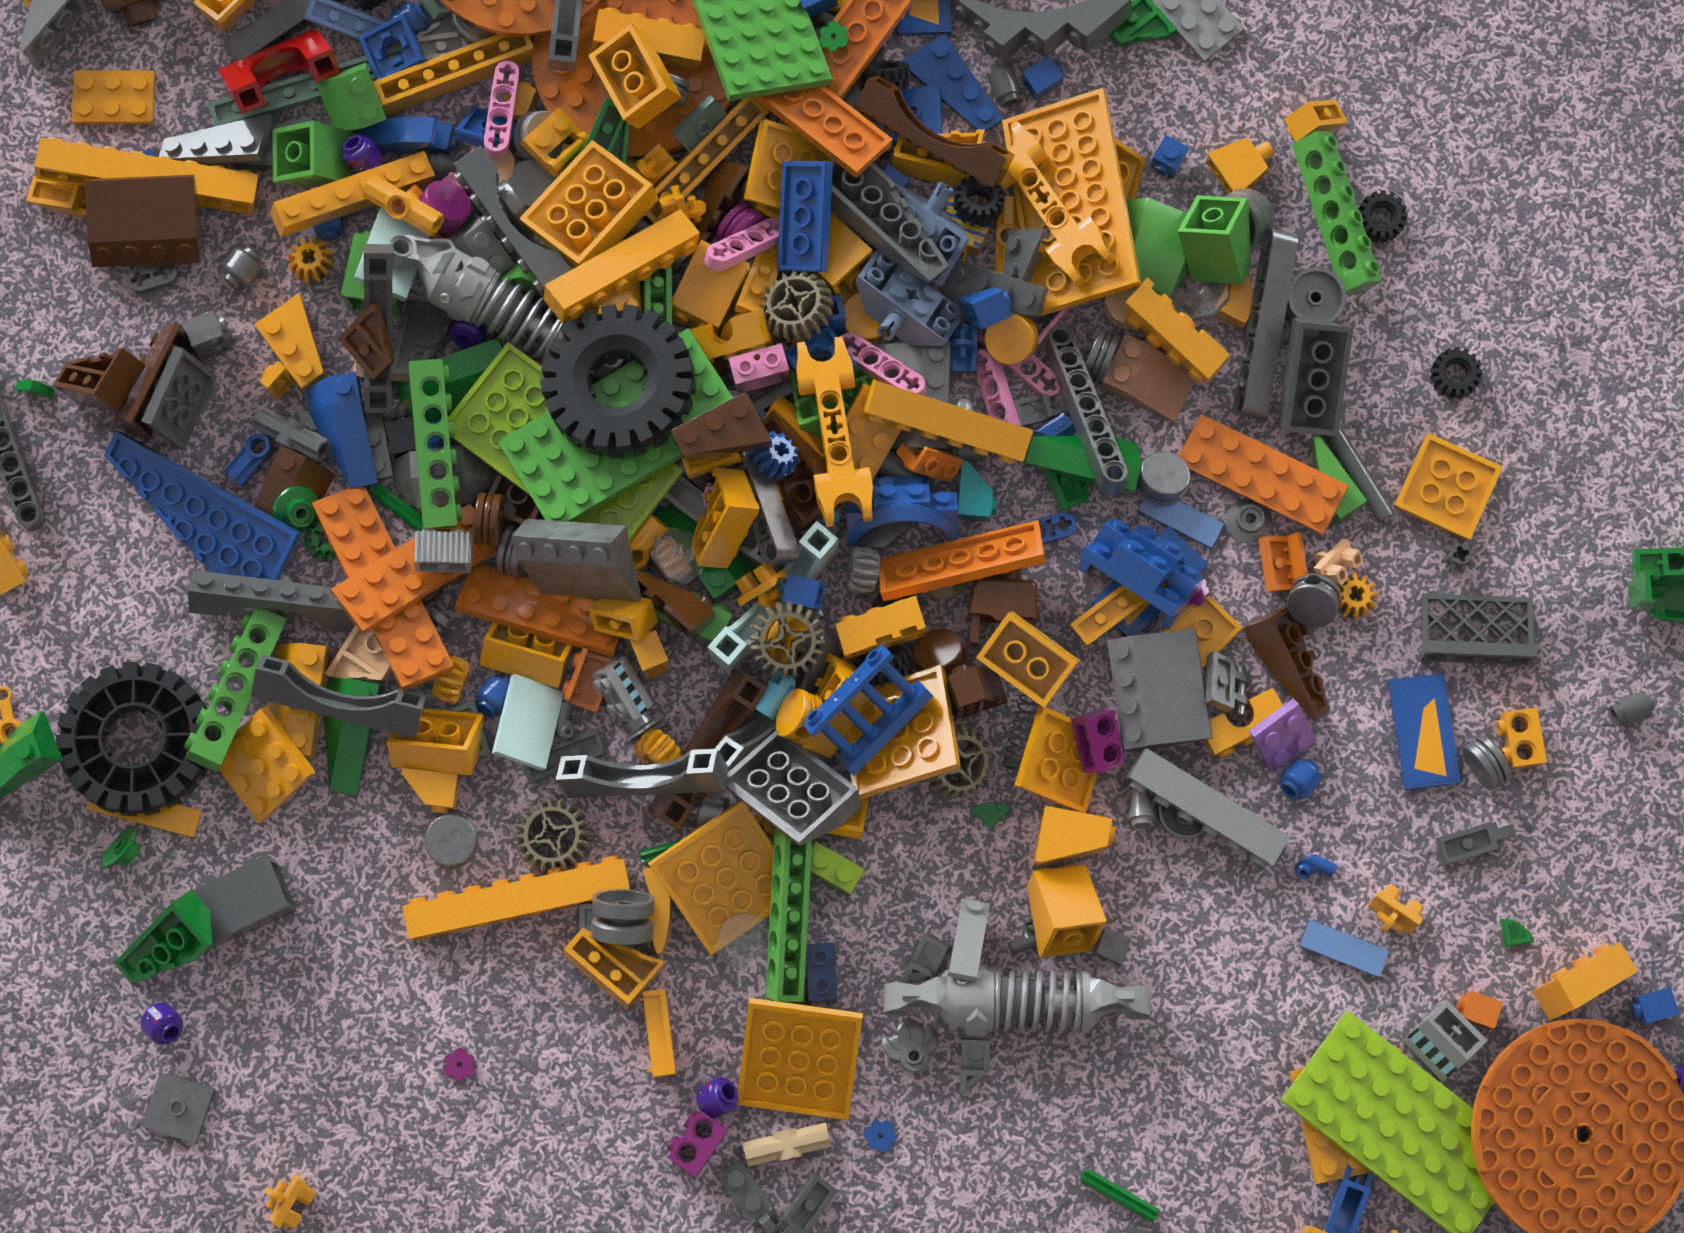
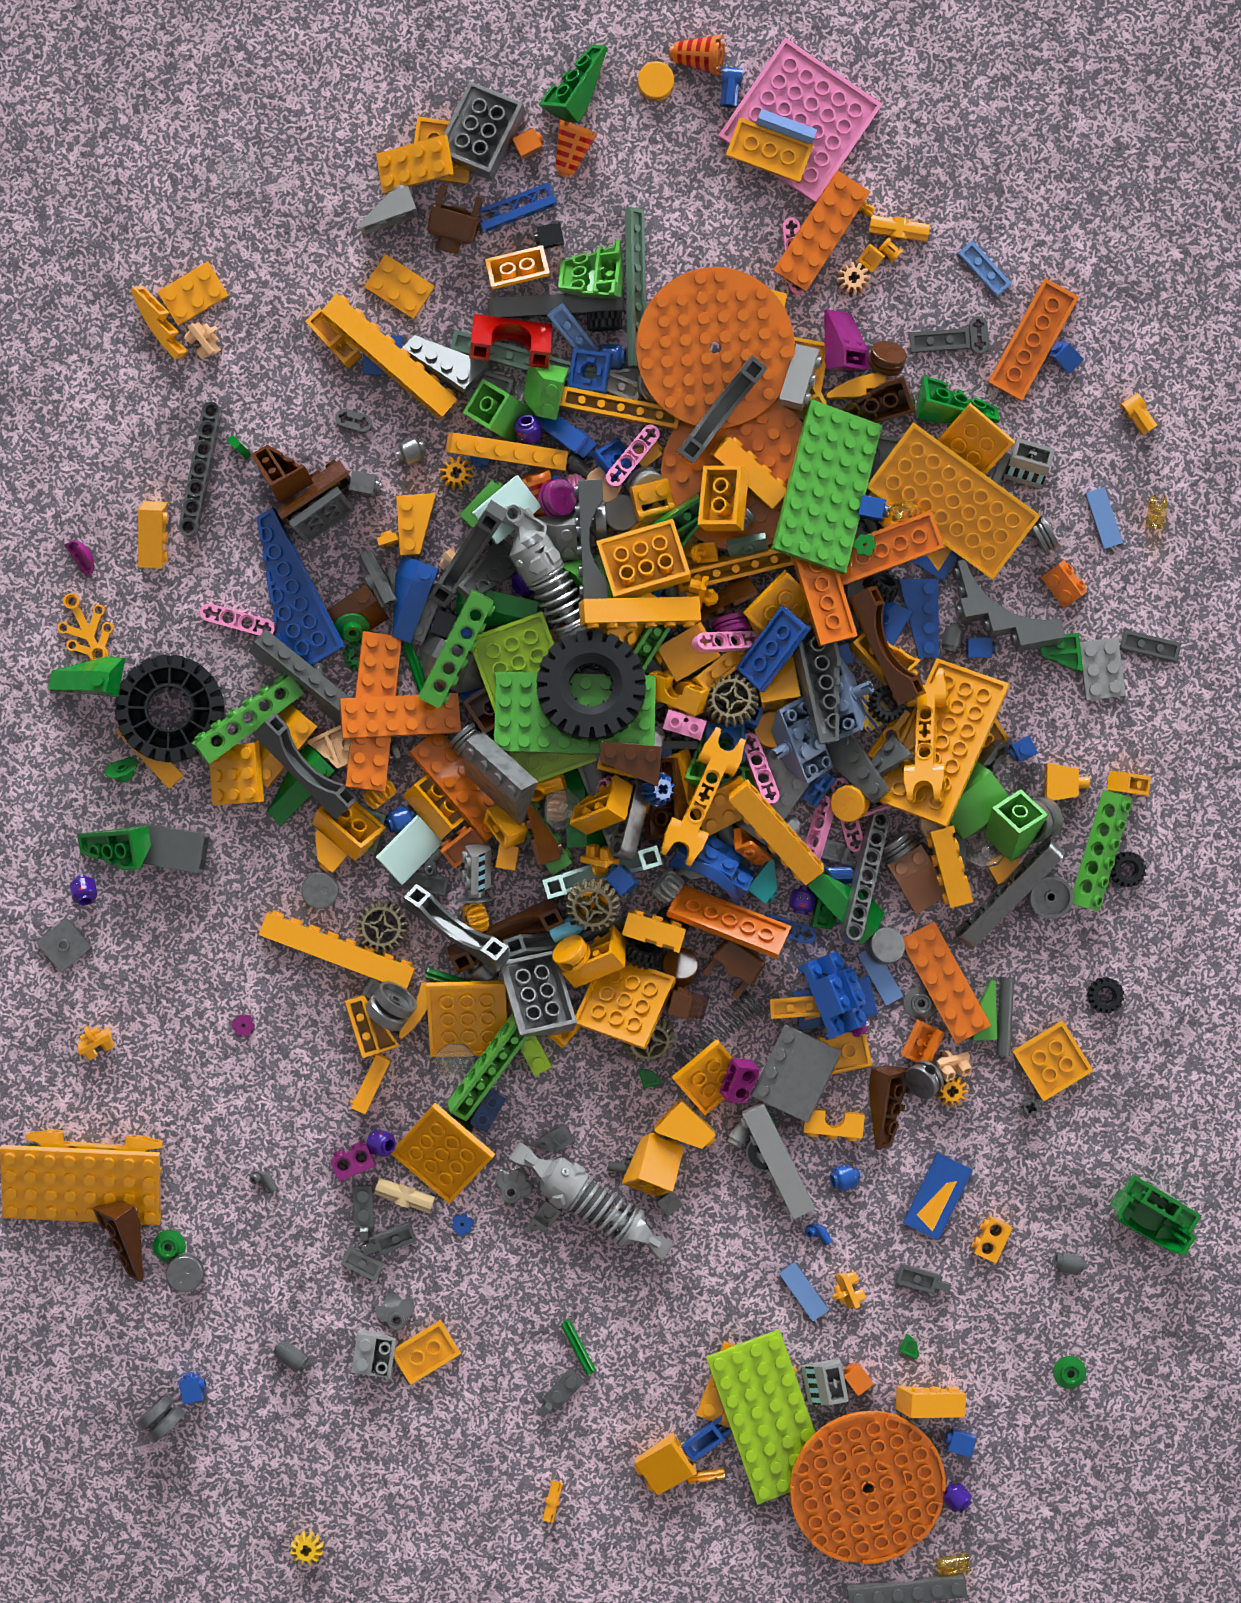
camera: 35 degrees right, 10 degrees up
reddish brown slope [84,174,205,267] -> none
blue piece [224,433,275,487] -> none
reddish brown wing [337,302,395,380] -> none
light orange piece [363,175,444,236] -> none
light grey brick [414,528,472,573] -> none
reddish brown head [473,492,504,546] -> none
blue fence [803,644,934,776] -> none
light grey slope [948,898,990,982] -> none
blue slope [958,287,1012,329] -> none
light orange brick [976,611,1080,708] -> none
flat silver plate [1205,651,1249,719] -> none
medium lavender plate [1249,699,1317,773] -> none
dark grey slope [1278,318,1354,436] -> none
dark grey fence [1421,593,1537,666] -> none
flat silver head [1463,736,1512,791] -> none
none -> bright pink beam [200,604,275,636]
none -> dark purple head [789,885,817,915]
none -> flat silver beam [978,740,1008,774]

